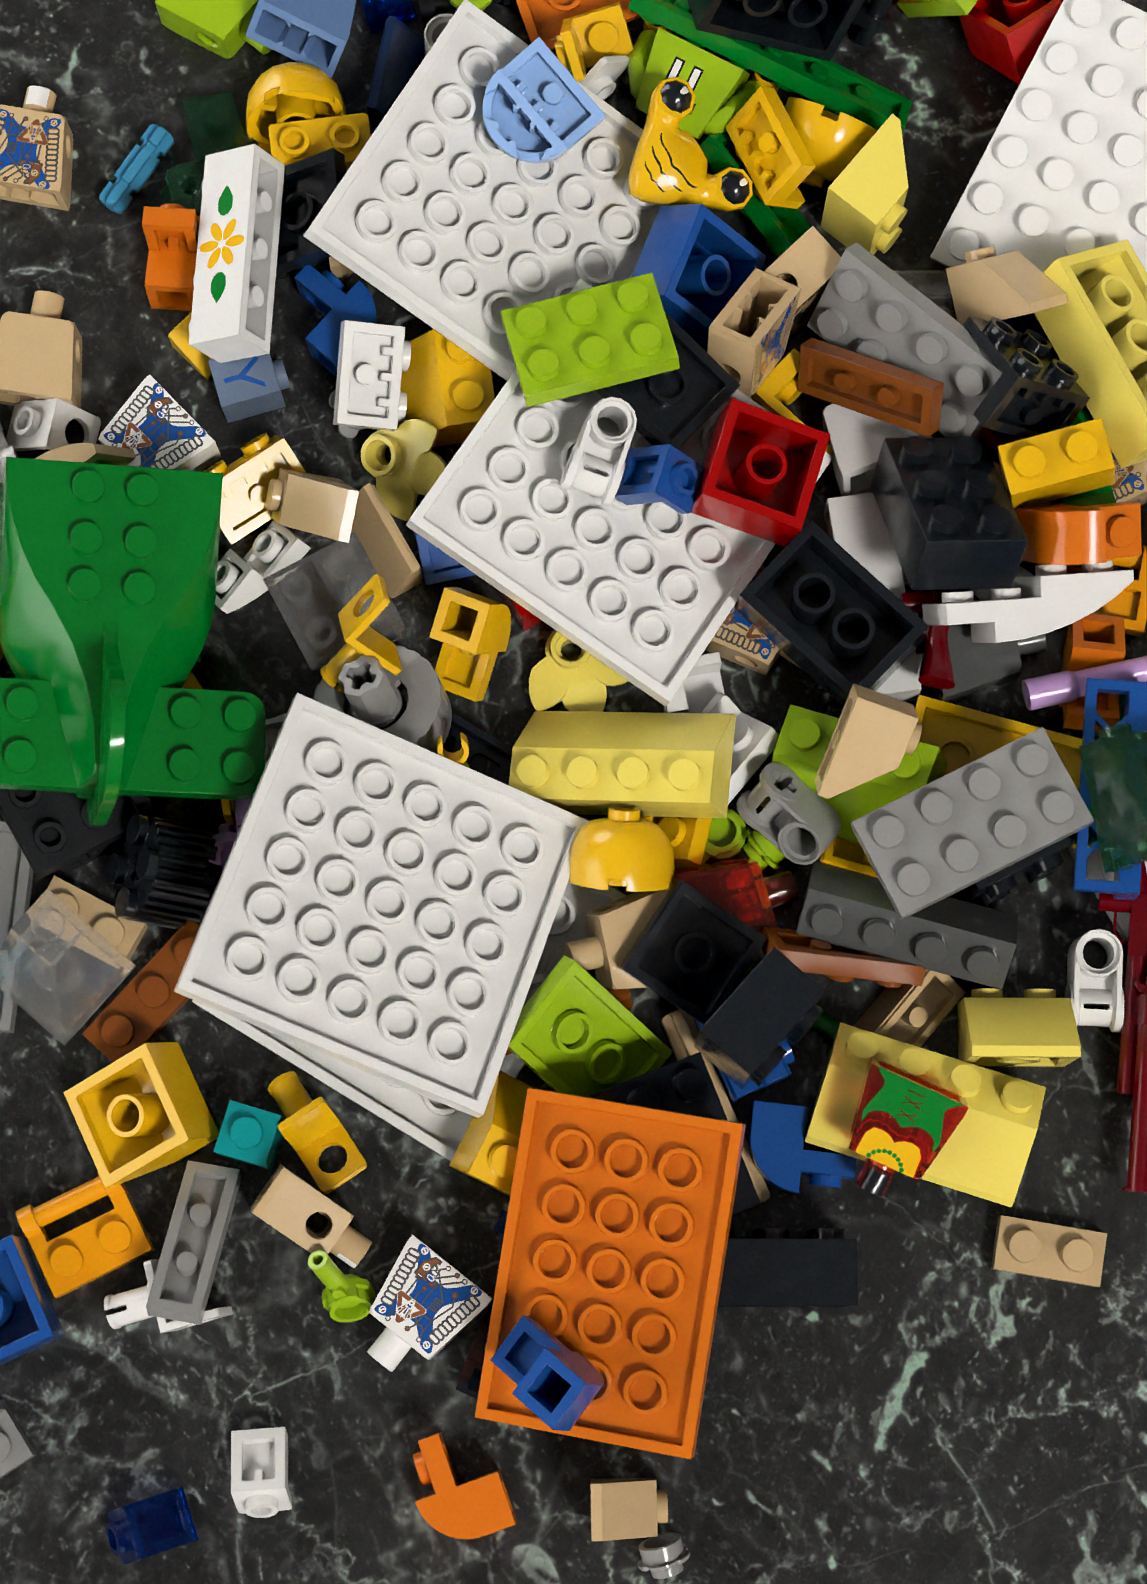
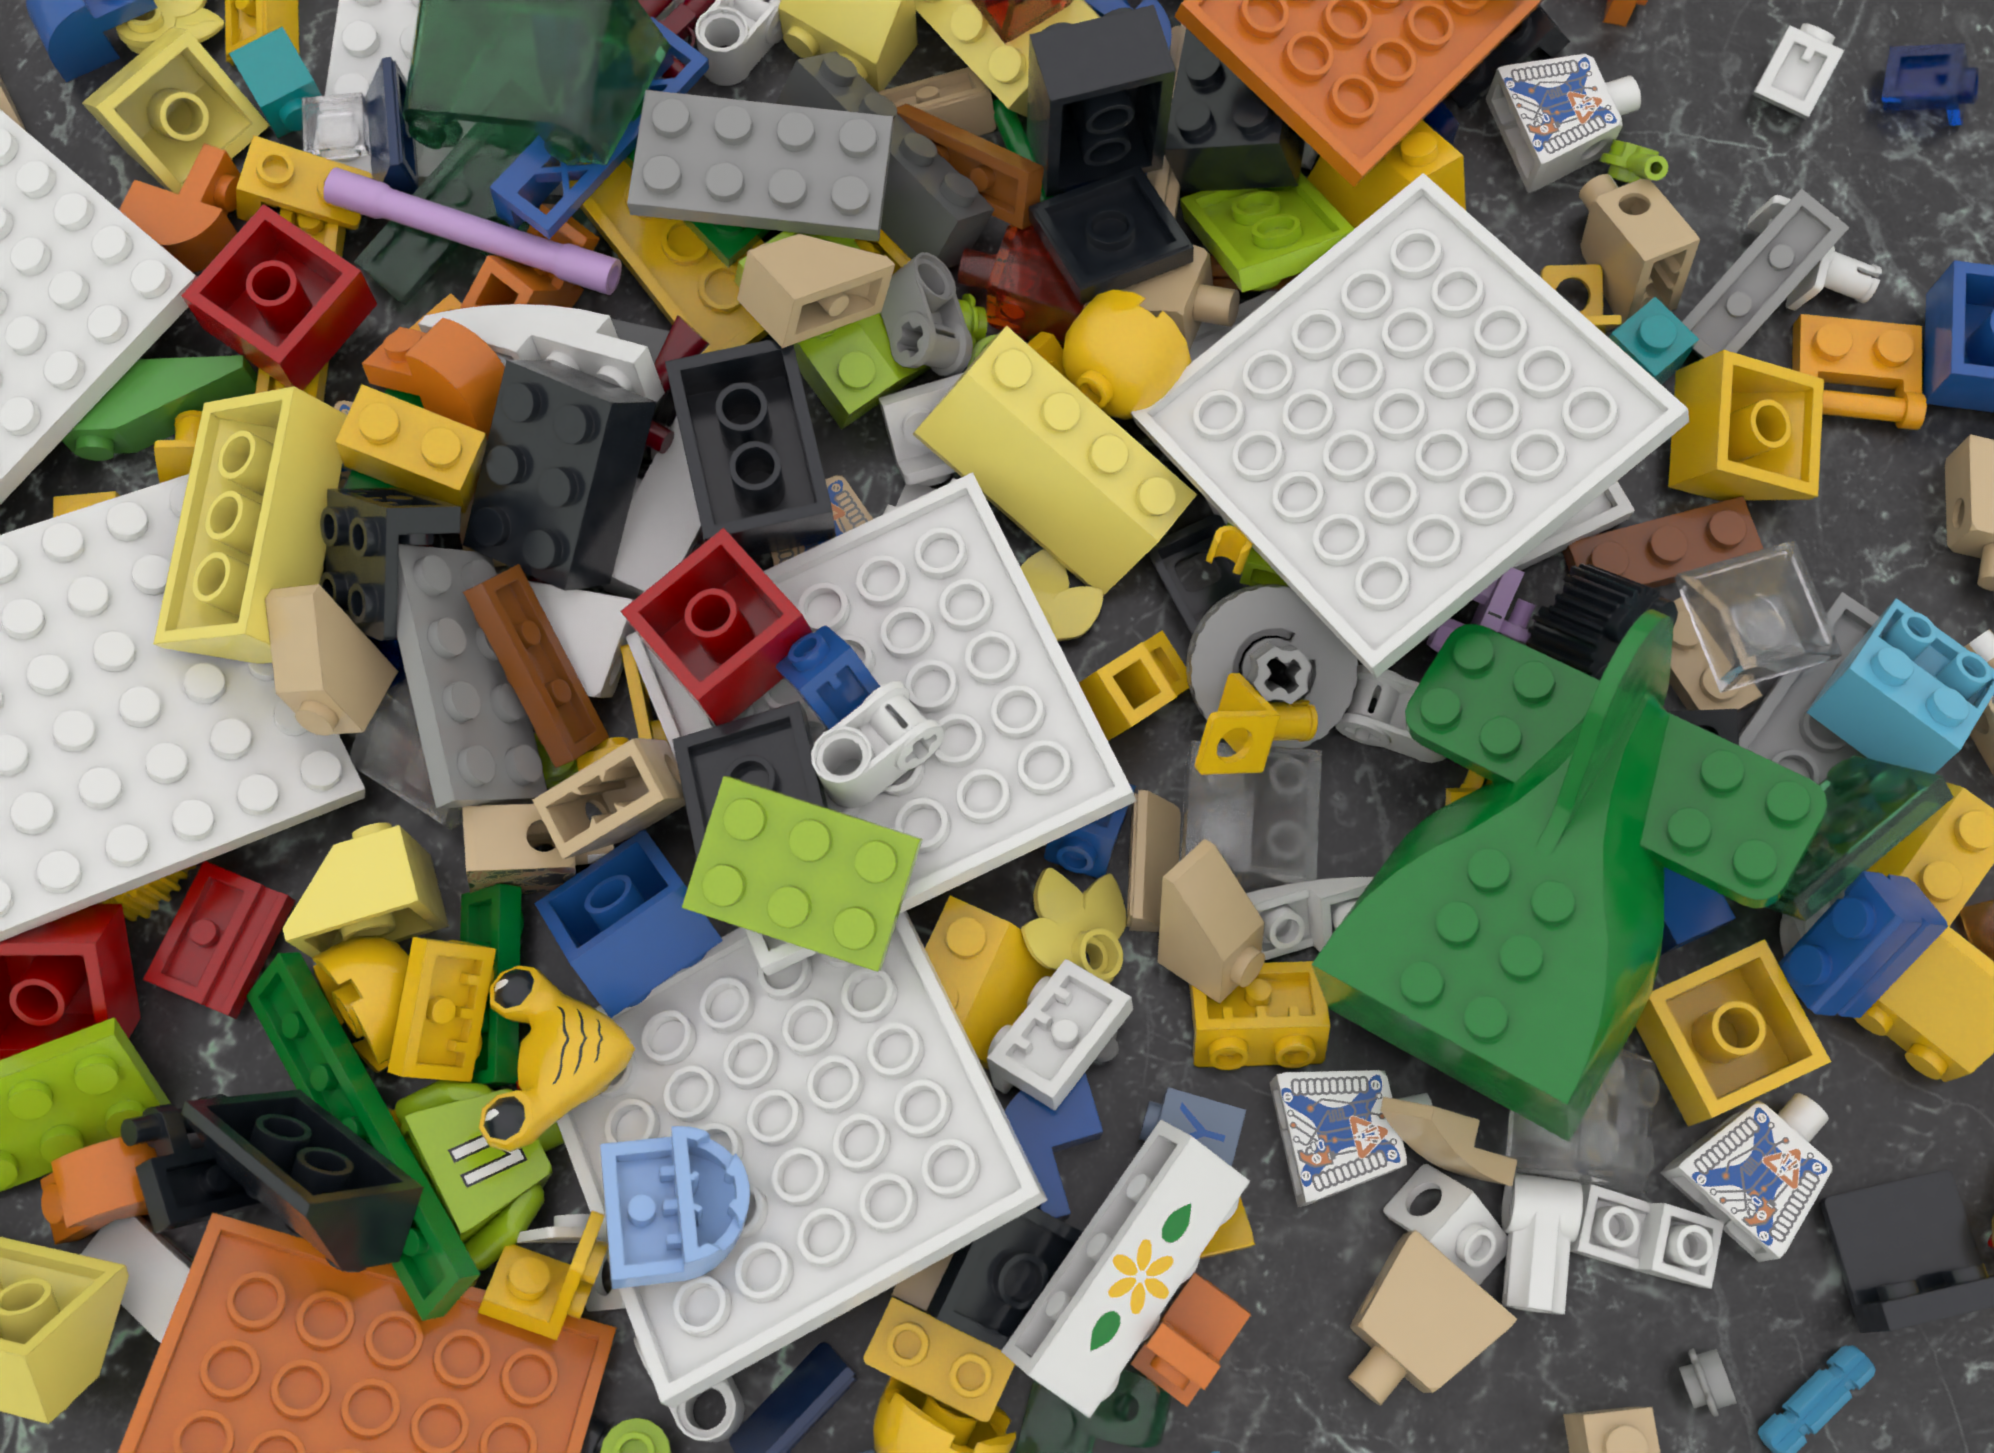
camera: 150 degrees left, 5 degrees down
none -> red plate [143,861,296,1019]

